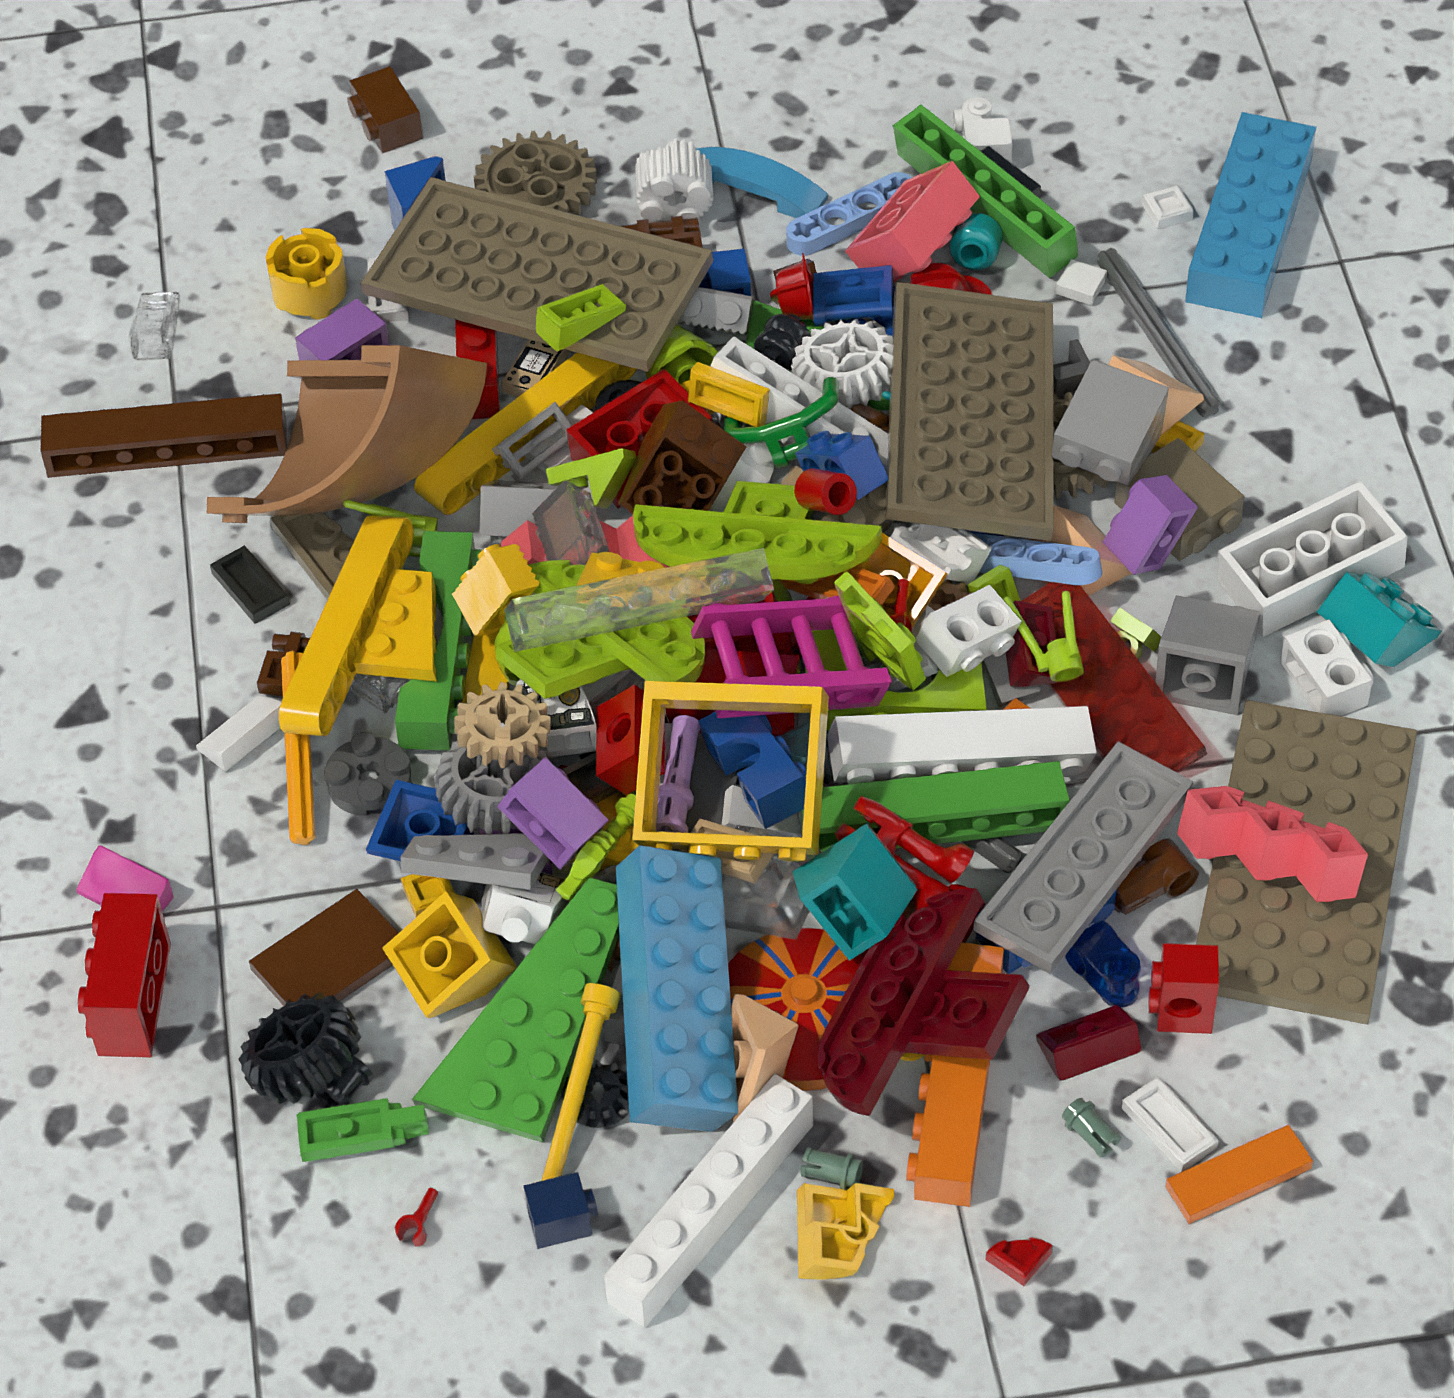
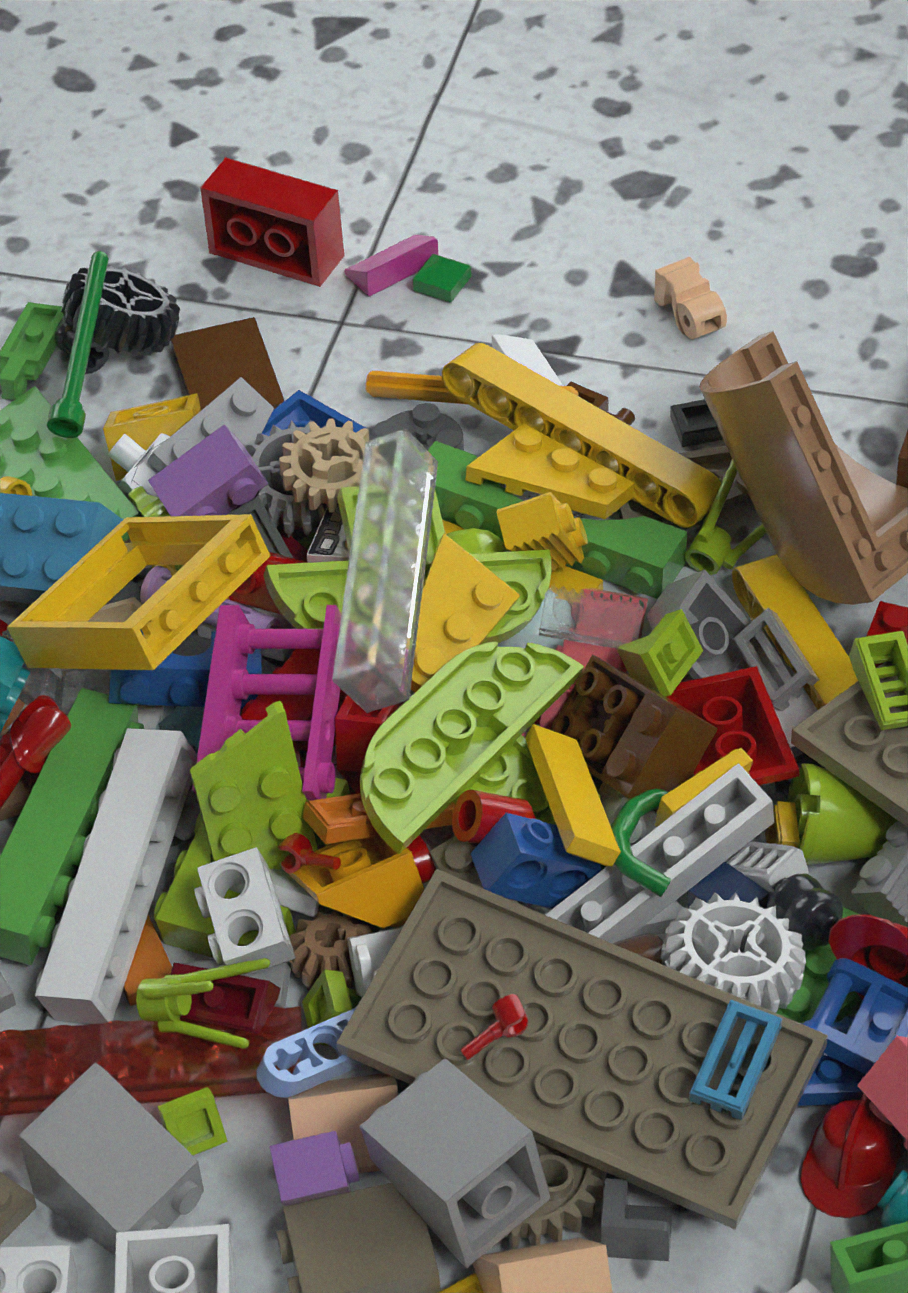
camera: 115 degrees right, 5 degrees down
none -> green piece [47,251,109,438]
none -> green tile [412,254,471,303]
none -> red hand [460,994,528,1061]
none -> yellow tile [525,724,621,867]
none -> light nougat leg [654,257,727,339]
none -> dark azure tile [690,999,782,1120]

